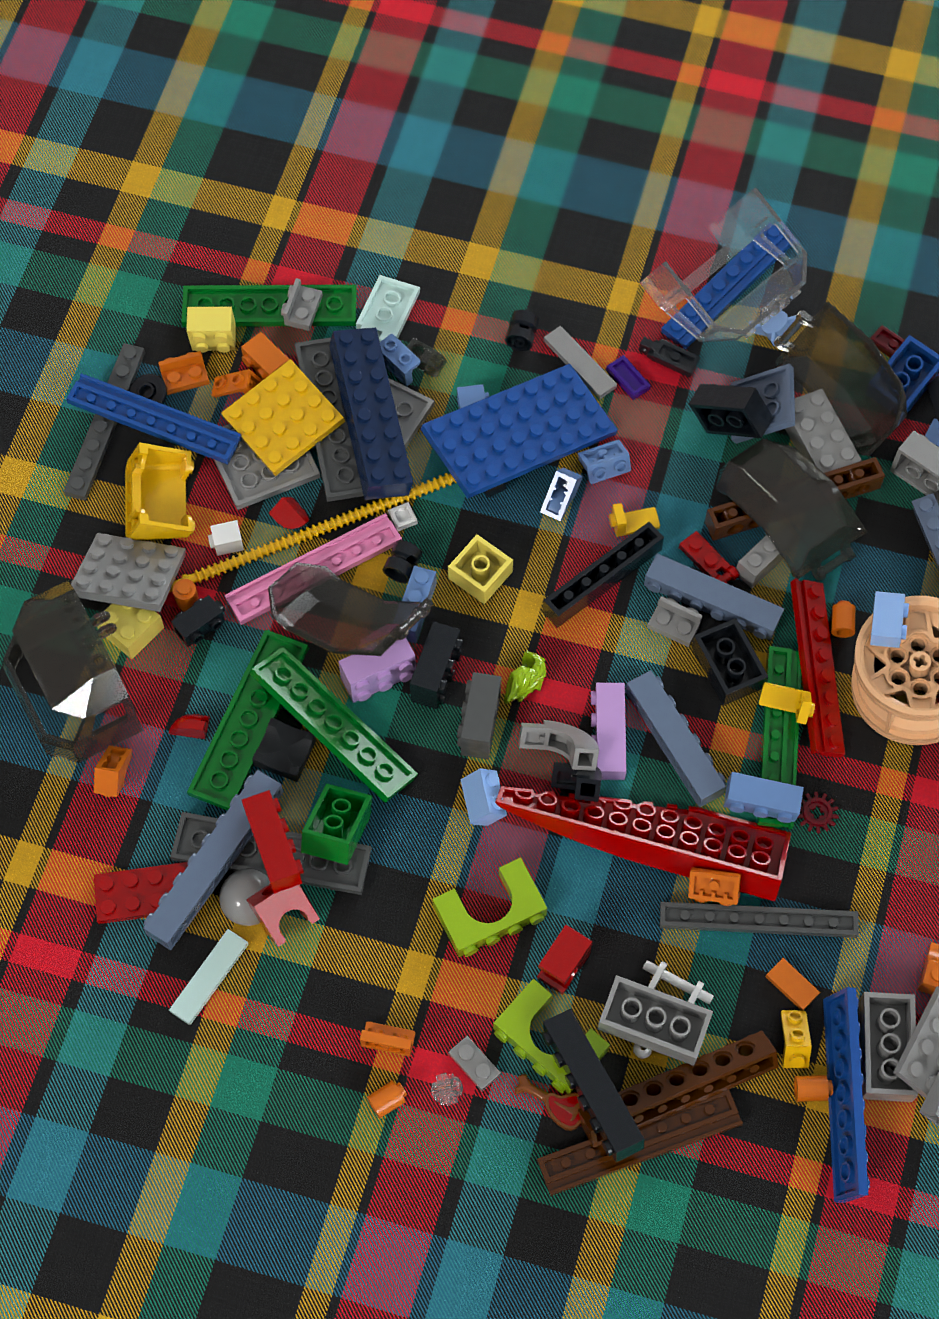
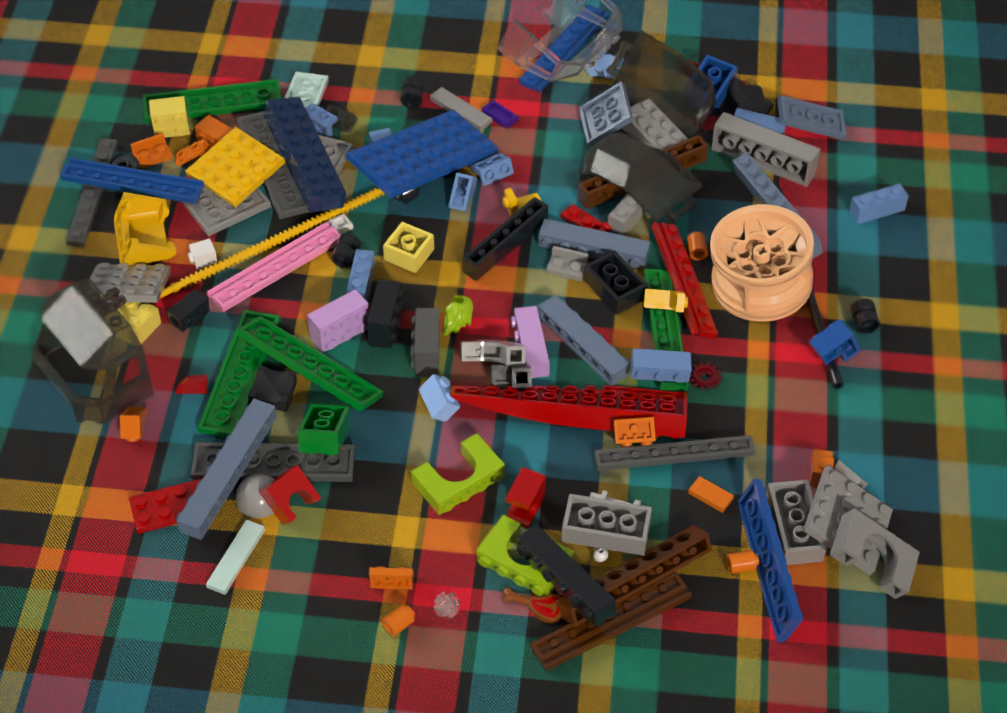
camera: 10 degrees left, 15 degrees down
orange brick [173,579,199,611] -> none
red brick [241,790,304,894] -> none
clear smoke windscreen [268,562,434,656] -> none
red brick [269,497,309,529] -> none
light grey bracket [281,278,323,331] -> none
light grey plate [448,1036,501,1092] -> none
black hinge [639,337,701,378] -> none
black brick [689,384,773,438] -> none
yellow bracket [781,1010,812,1068] -> none
light blue brick [870,591,909,648] -> none

